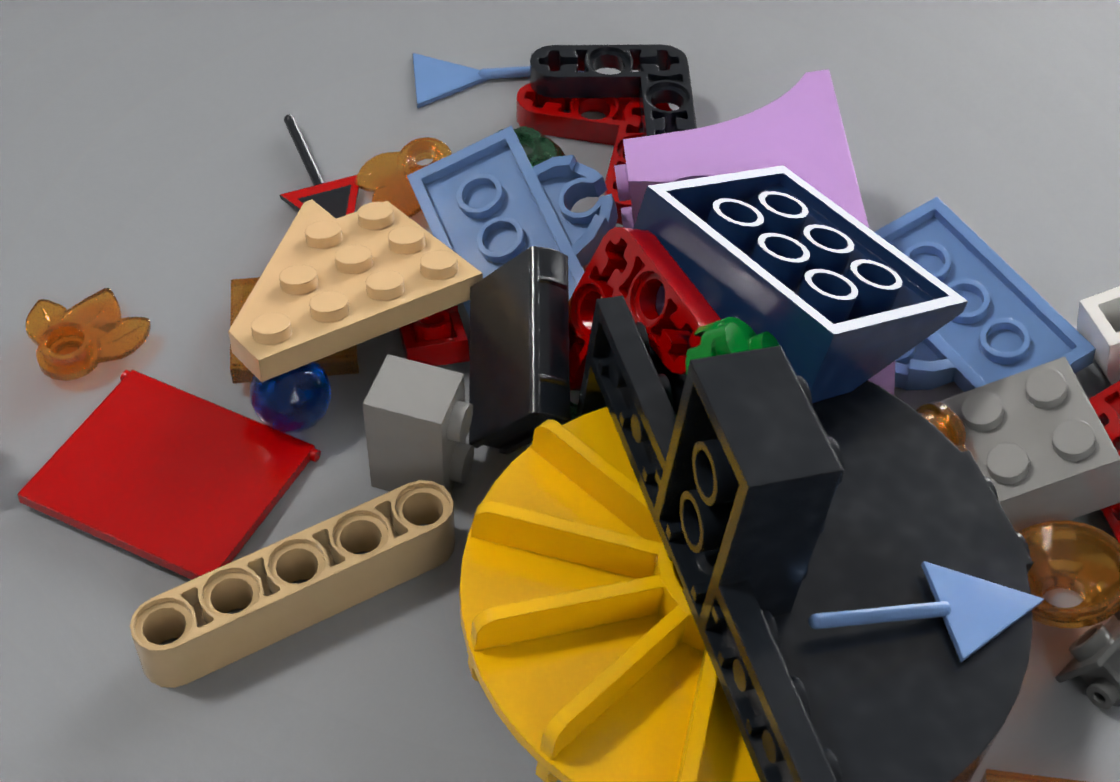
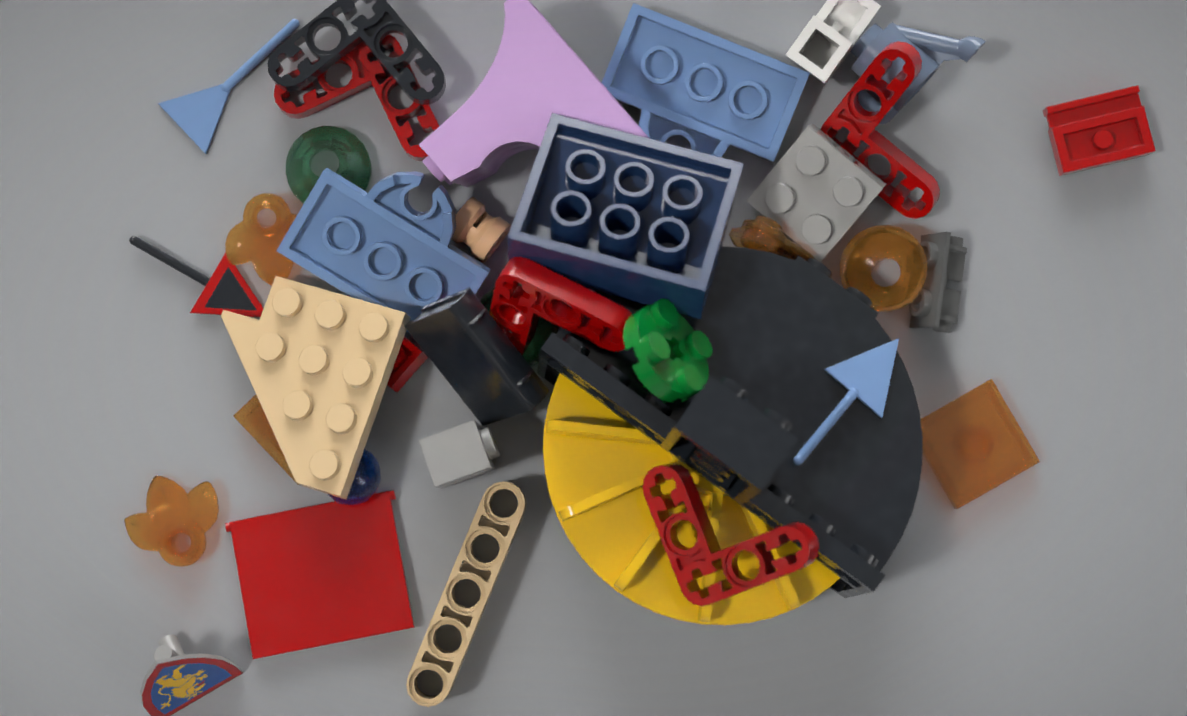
camera: 35 degrees left, 35 degrees up
none -> red beam [642,463,819,606]

